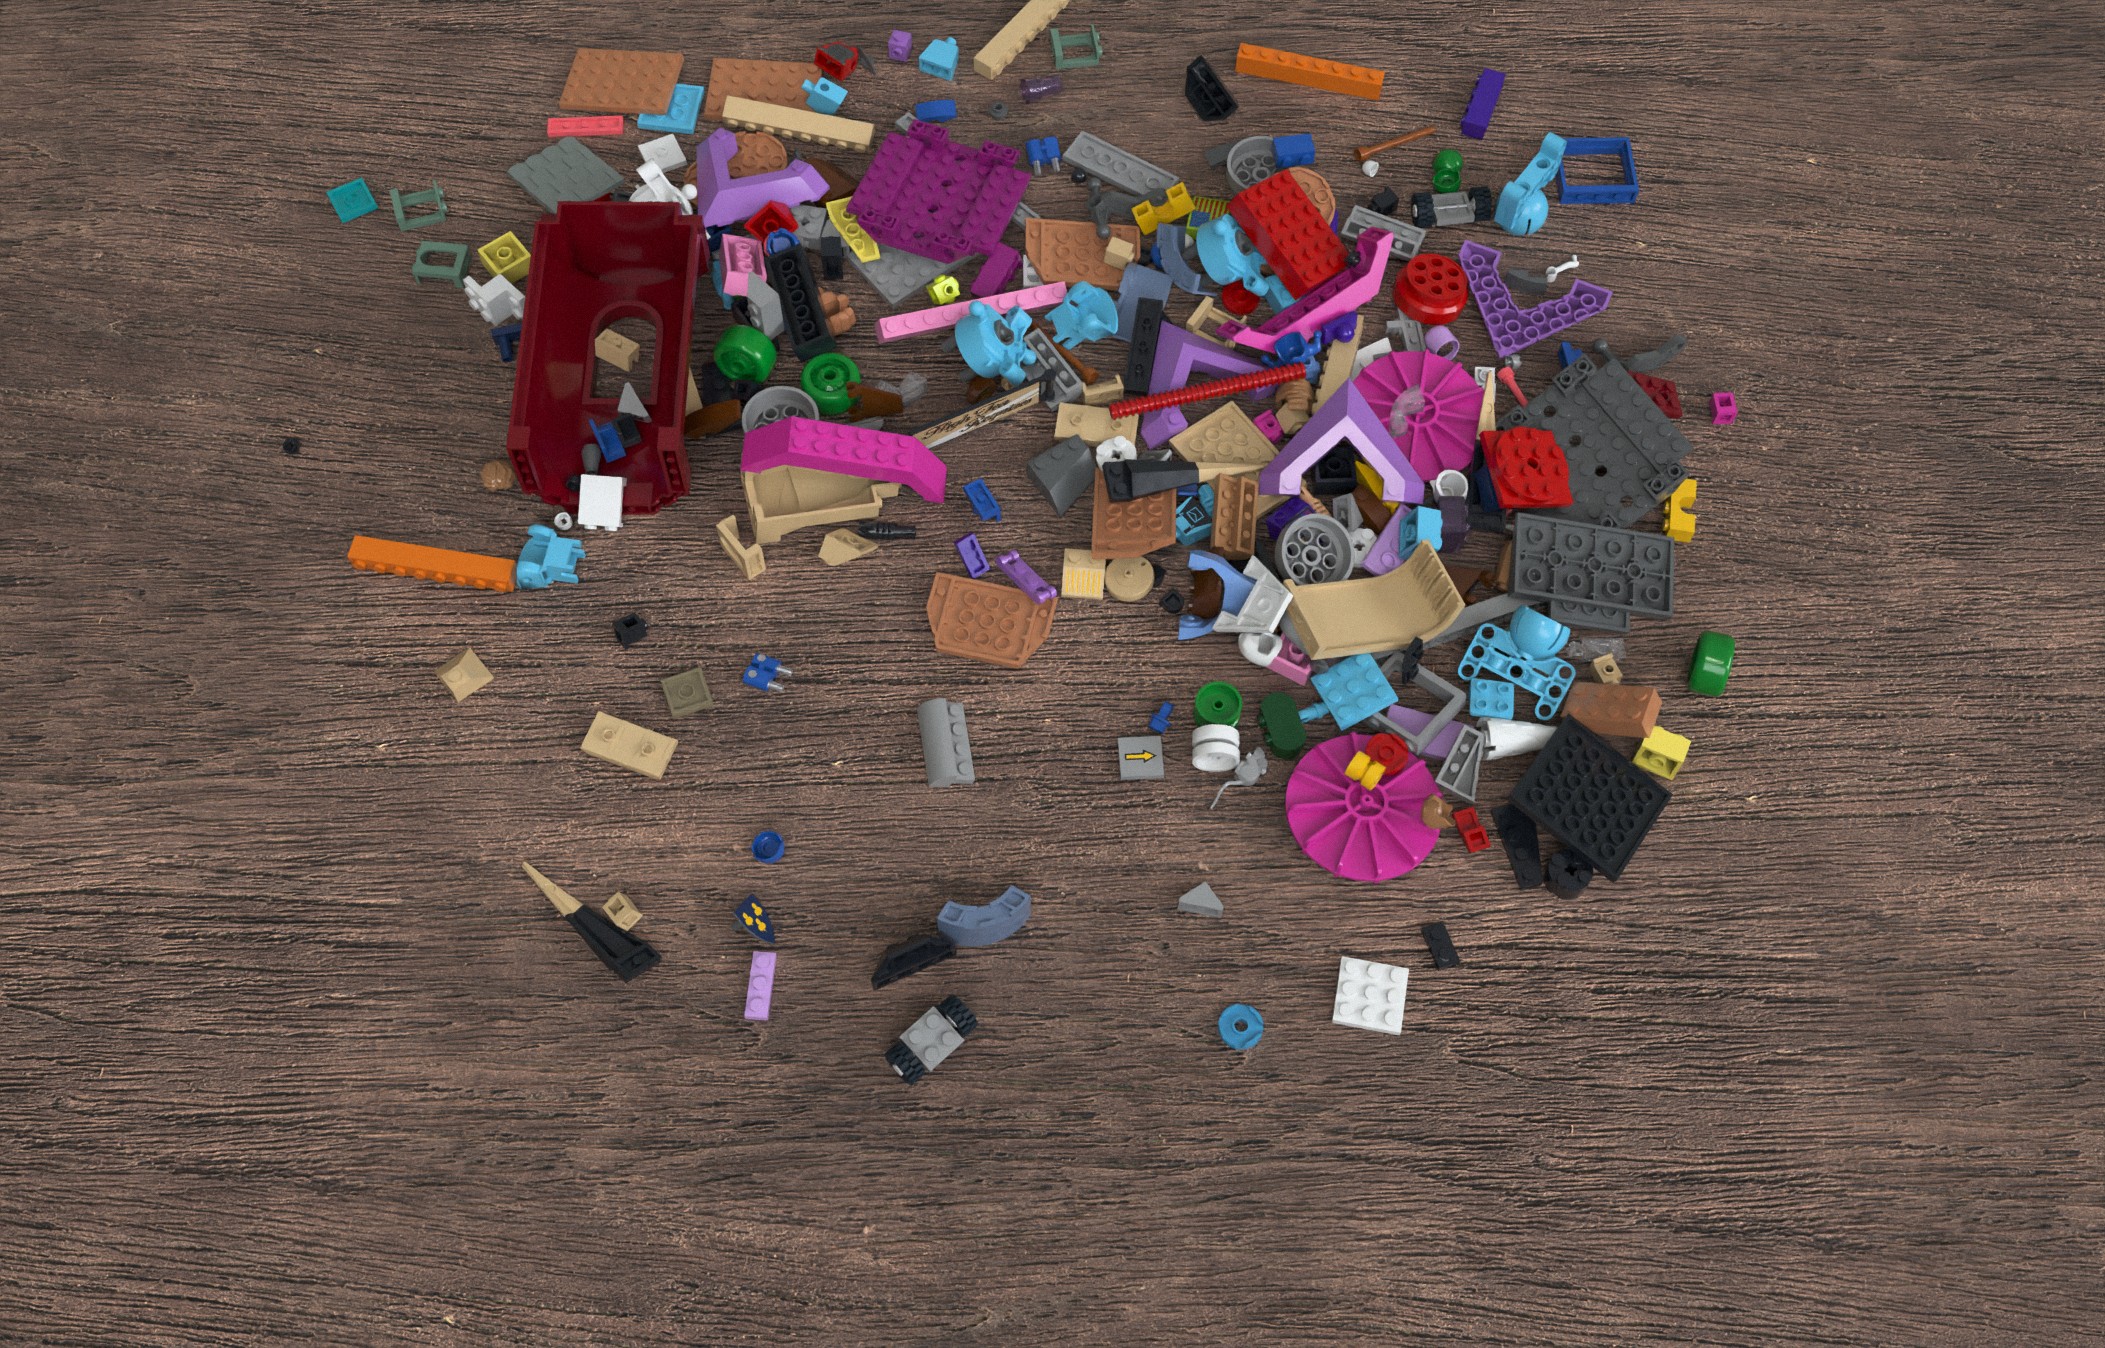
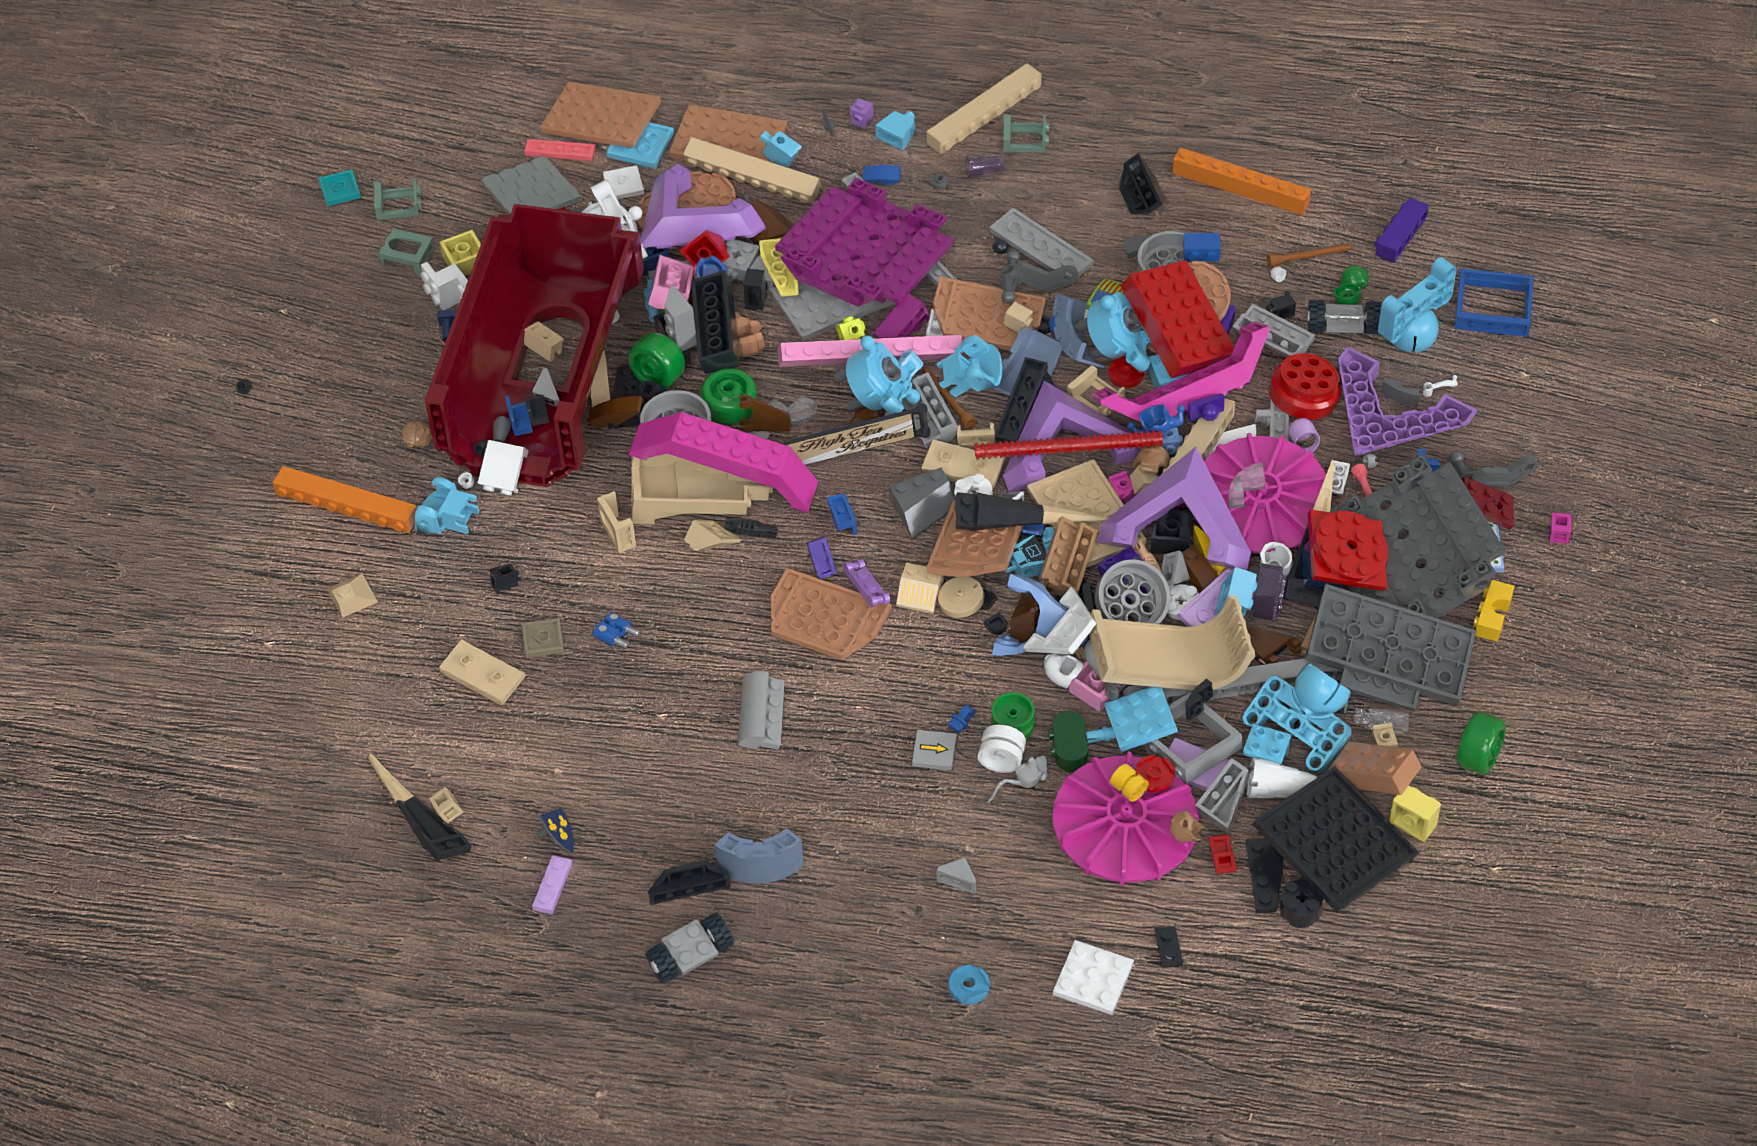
camera: 15 degrees right, 10 degrees down
blue hair [751,831,785,864] -> none
red torso [814,42,858,81] -> none
blue piece [1025,137,1061,175] -> none
yellow arch [1132,182,1196,235] -> none
black plate [1344,250,1362,269] -> none

